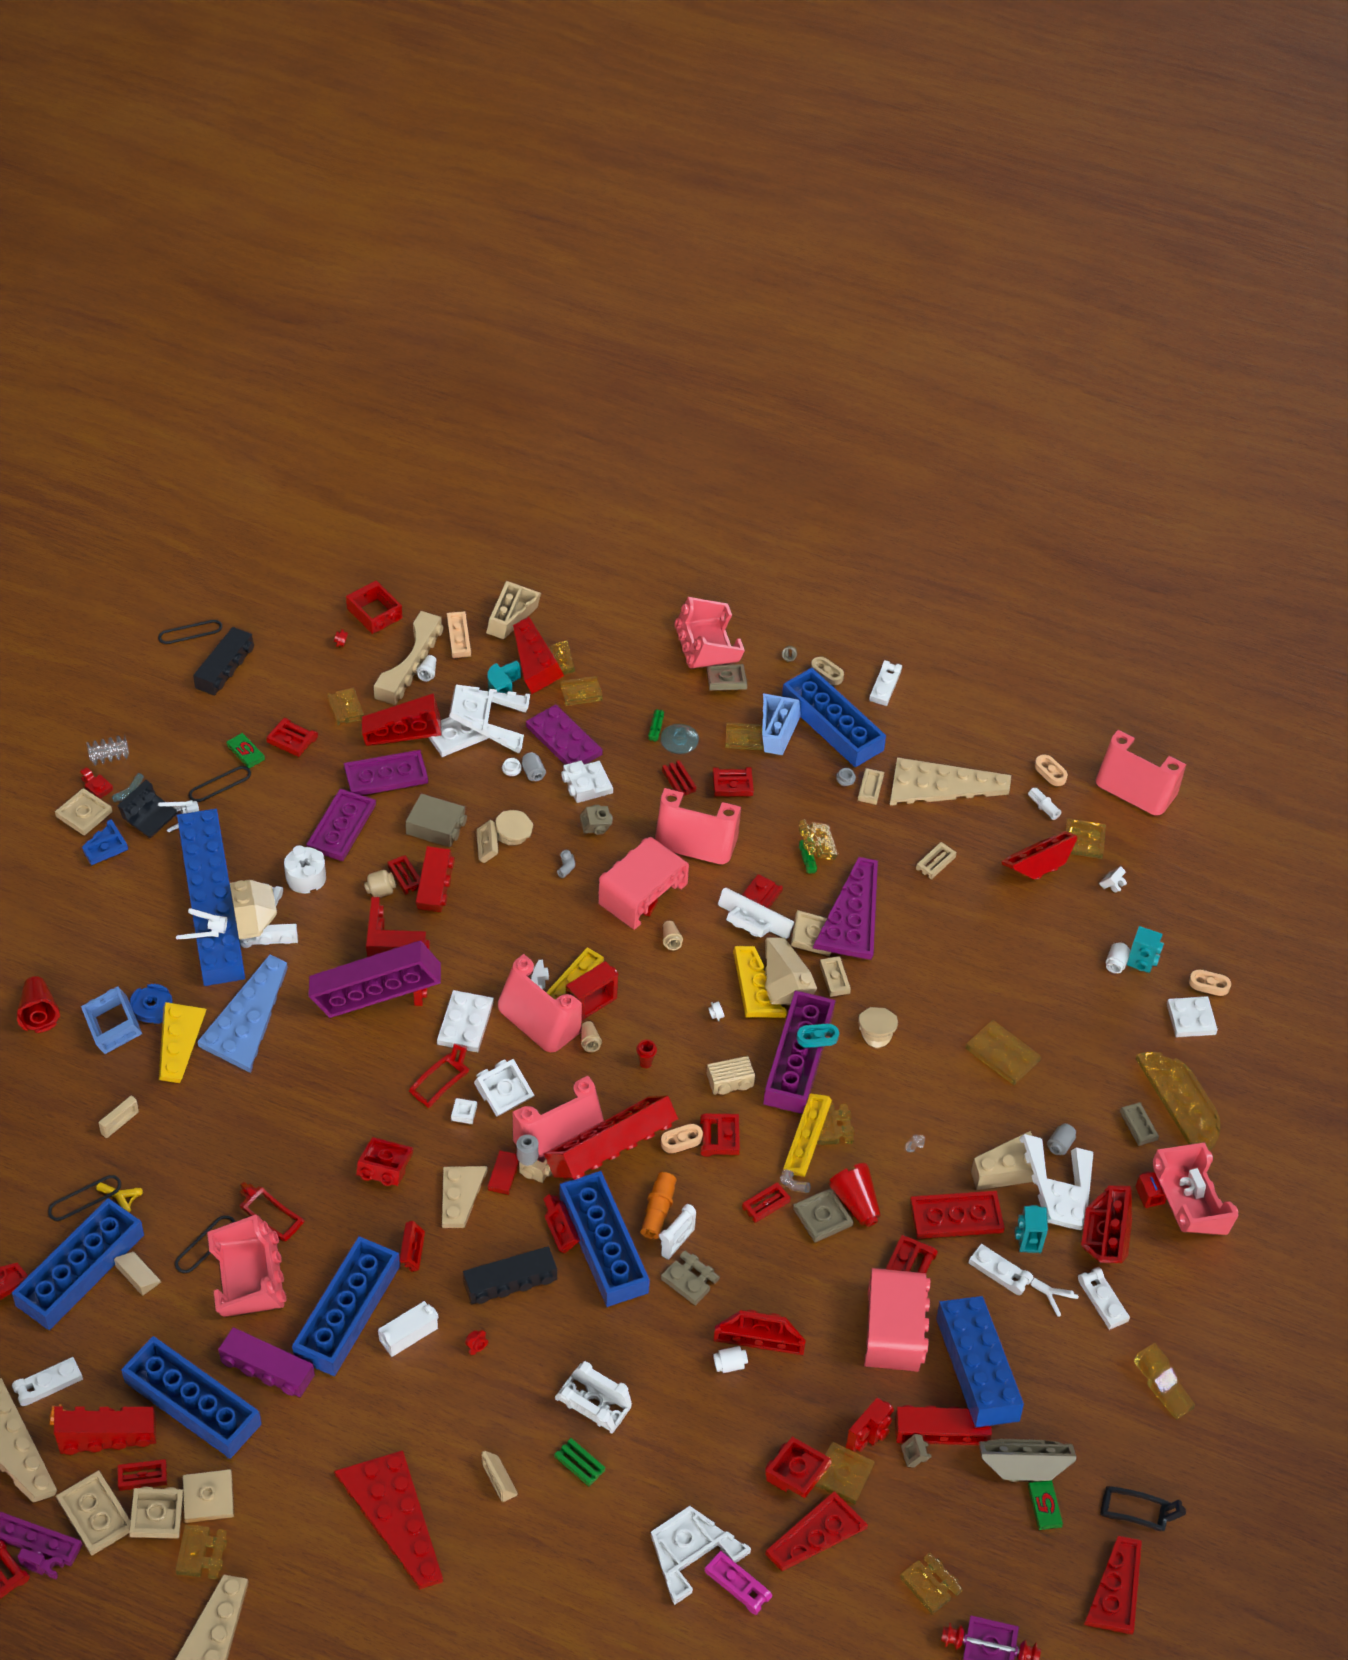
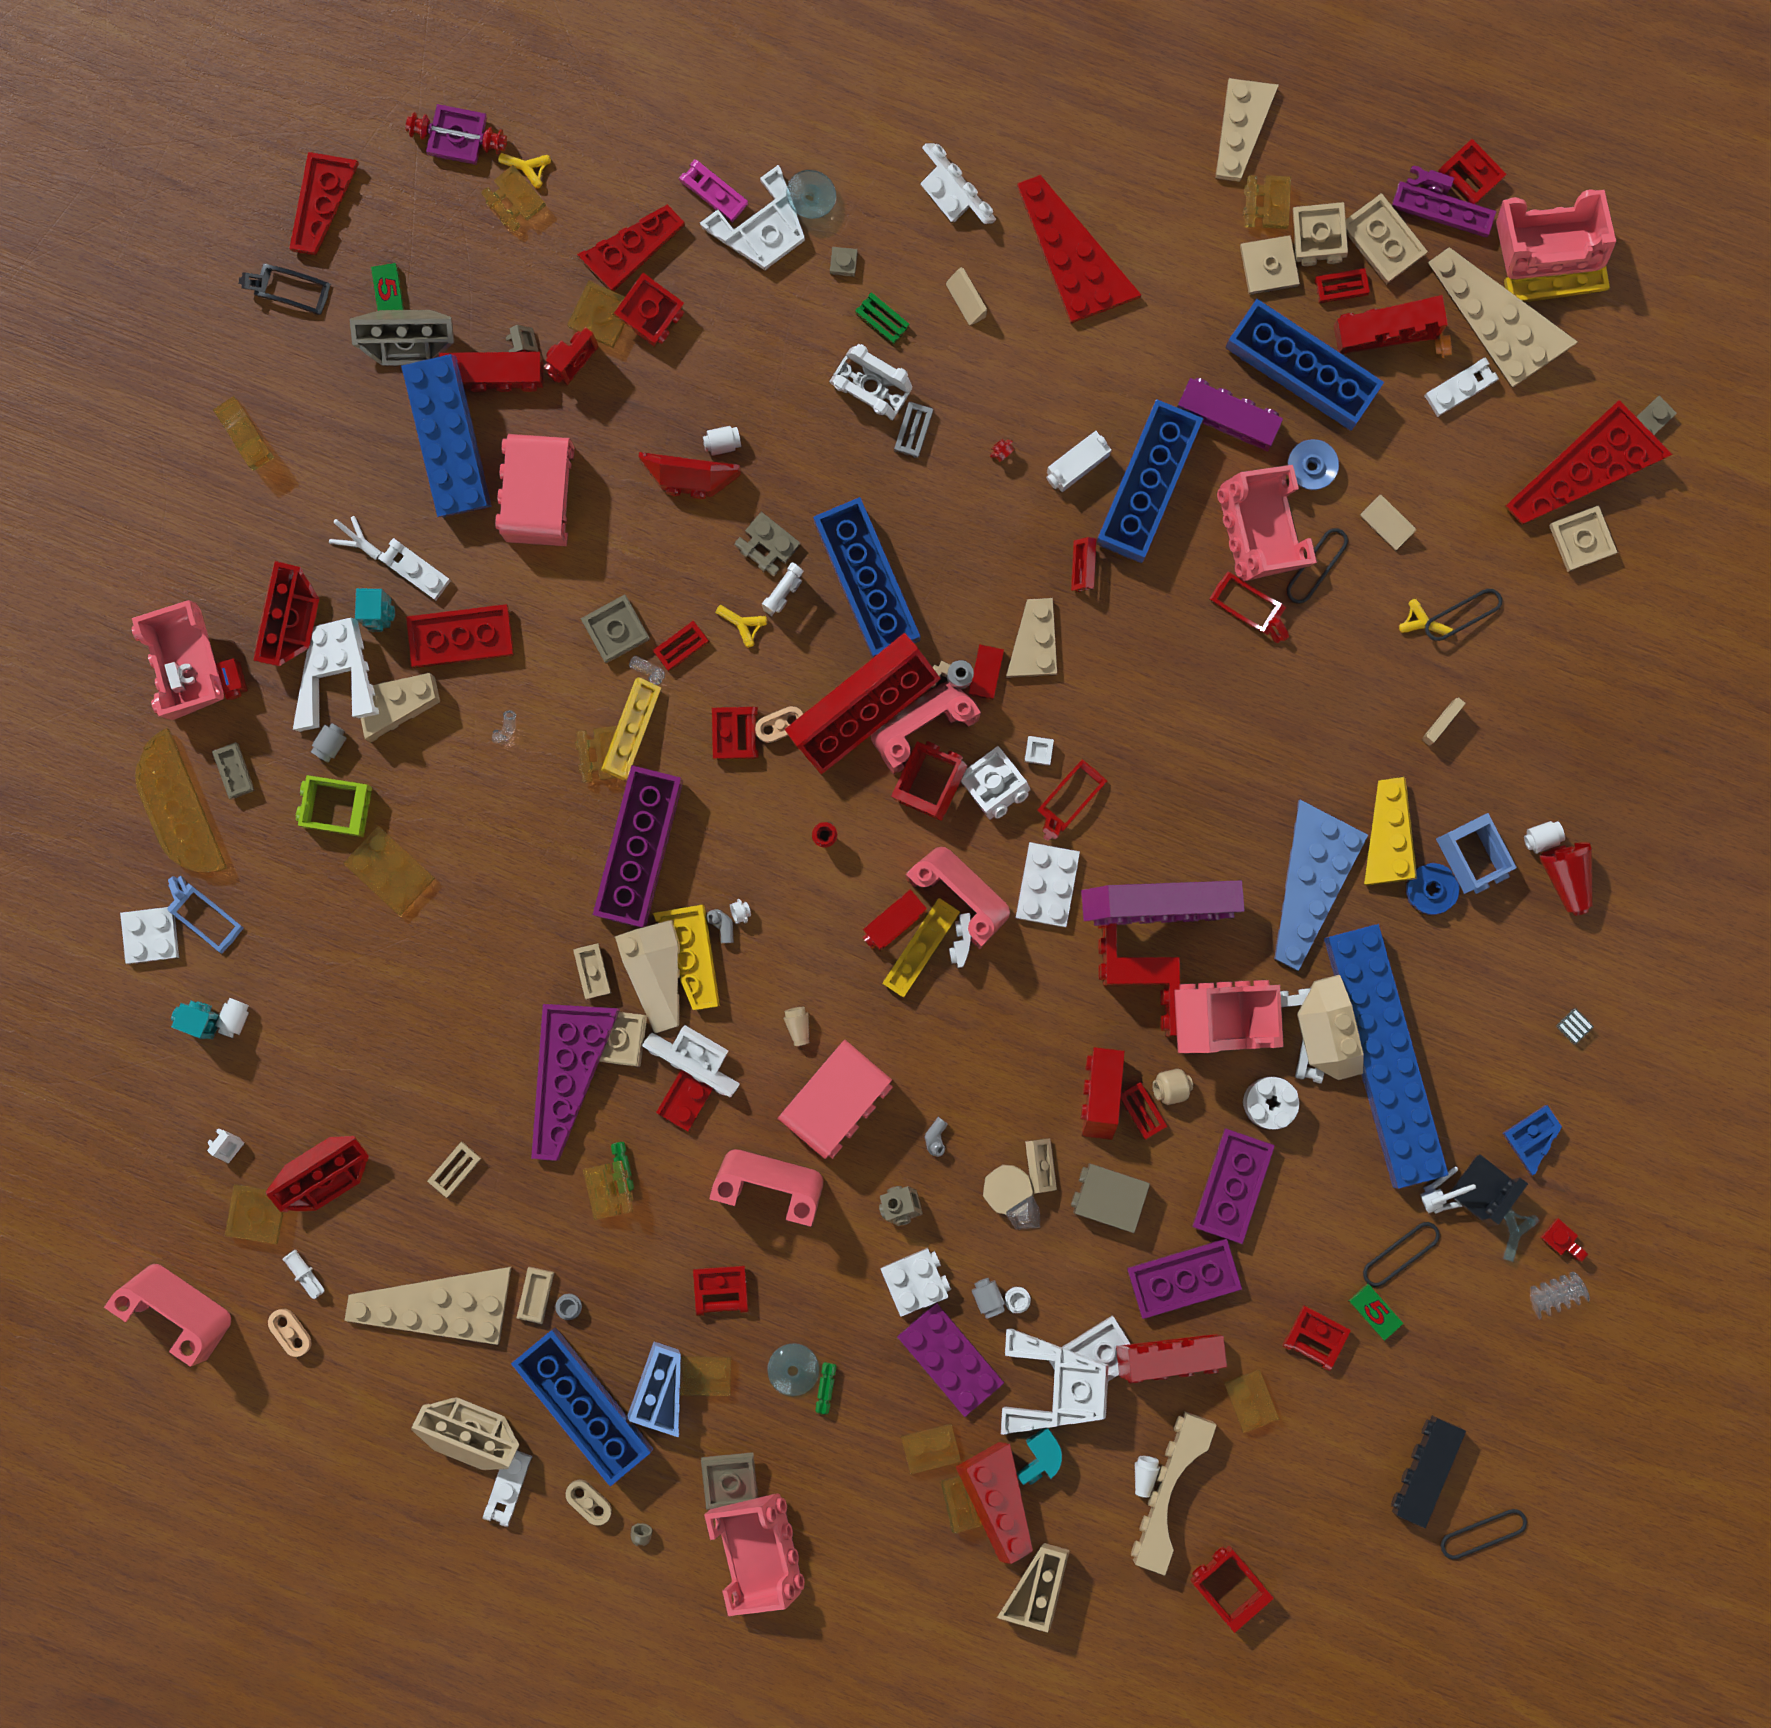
camera: 175 degrees left, 35 degrees up
blue brick [12,1198,144,1330] -> none
tan plate [55,788,113,836] -> none
white plant [176,908,227,939] -> none
red plate [334,629,348,647] -> none
red plate [356,1137,413,1186] -> none
light nougat plate [447,611,471,658] -> none
black brick [463,1246,557,1305] -> none
red hinge [543,1194,580,1253] -> none
tan cone [581,1021,602,1052] -> none
orange piece [640,1172,677,1239] -> none
red tile [662,760,696,796] -> none
tan brick [706,1056,755,1095] -> none
teal plate [797,1024,839,1048] -> none
red cone [829,1163,881,1227] -> none
tan hat [858,1007,898,1048] -> none
red plate [886,1235,938,1273] -> none
white plate [1078,1267,1130,1330] -> none
light nougat plate [1189,970,1231,996] -> none
none -> medium blue sword [167,876,244,954]
none -> lime window [296,775,372,837]
none -> tan wedge [411,1397,519,1470]
none -> yellow piece [498,153,551,189]
none -> light grey arm [706,909,734,943]
none -> yellow piece [715,604,768,648]
none -> clear light blue dish [786,170,836,219]
none -> dark tan plate [830,247,857,277]
none -> red window [891,741,968,821]
none -> light grey tile [894,402,933,458]
none -> white bracket [920,143,996,224]
none -> clear slope [1006,1196,1040,1229]
none -> coral windscreen [1175,980,1283,1053]
none -> medium blue dish [1288,439,1339,490]
none -> white brick [1524,821,1565,853]
none -> tile [1556,1008,1594,1045]

